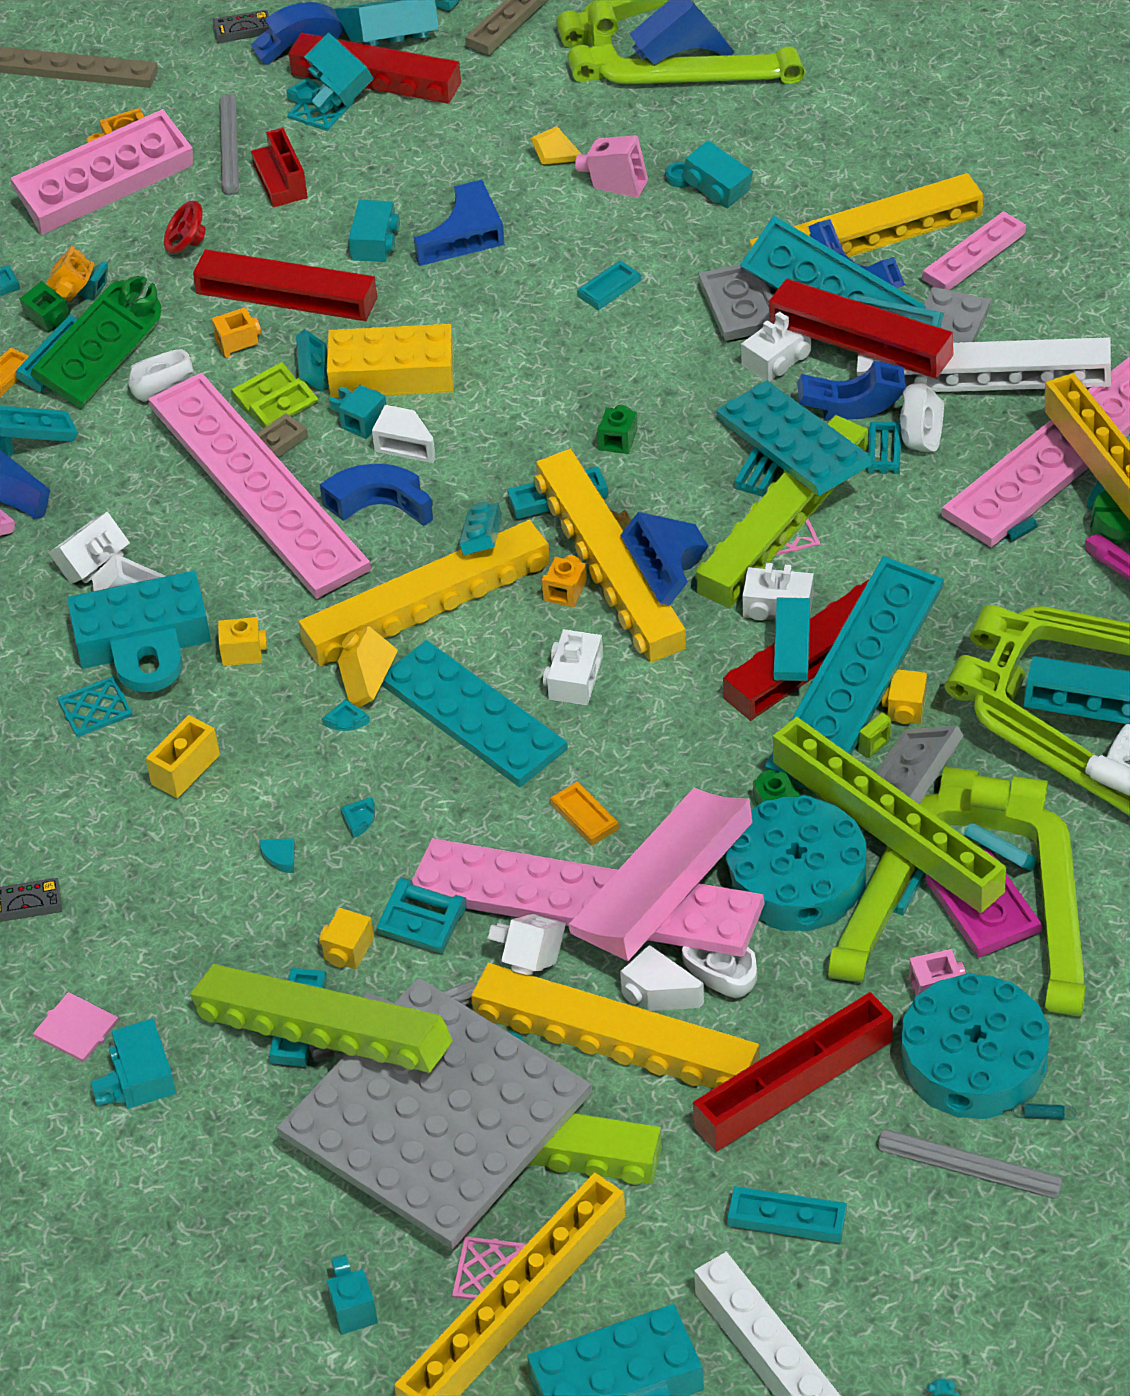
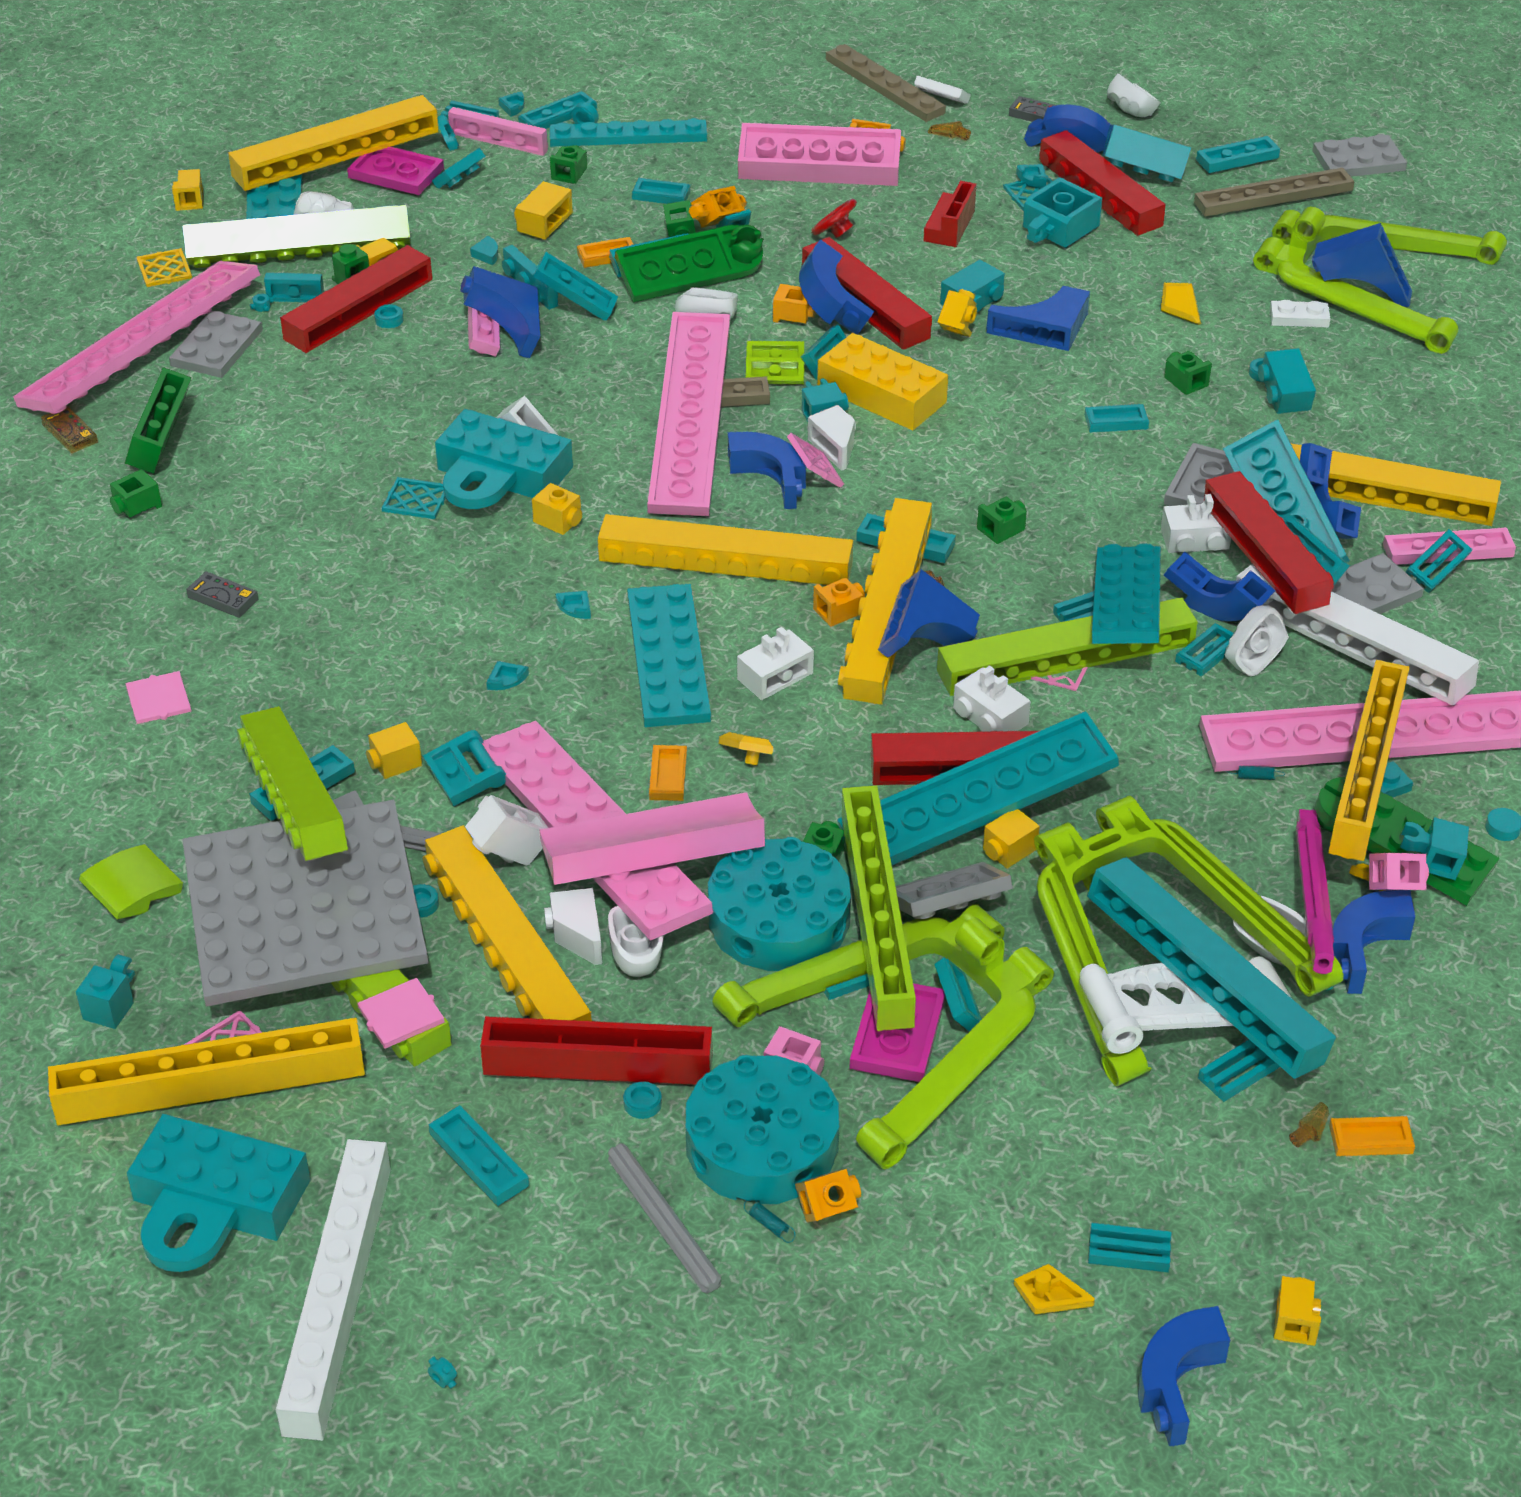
camera: 35 degrees right, 5 degrees down
white brick [48,512,130,584] -> none
teal hinge [91,1018,177,1109] -> none
yellow brick [145,715,220,799] -> none
light grey axle [220,93,239,195] -> none
teal tile [259,838,295,873] -> none
teal hinge [304,32,374,114] -> none
yellow slope [338,626,398,708] -> none
teal plate [460,502,502,555] -> none
bright pink torso [575,136,648,198] -> none
teal tile [774,597,810,681] -> none
lime tile [858,712,891,758] -> none
none -> lime slope [79,844,183,919]
none -> bright pink piece [357,978,445,1049]
none -> teal tile [623,1082,662,1119]
none -> yellow piece [718,732,774,765]
none -> bright pink window [787,433,844,487]
none -> light orange brick [795,1169,861,1222]
none -> blue arch [799,239,874,335]
none -> white tile [914,76,971,104]
none -> clear orange bar [928,121,971,140]
none -> yellow brick [937,289,977,337]
none -> teal hinge [1023,177,1102,248]
none -> green brick [1164,350,1212,395]
none -> white plate [1270,300,1330,328]
none -> teal tile [1406,529,1473,593]

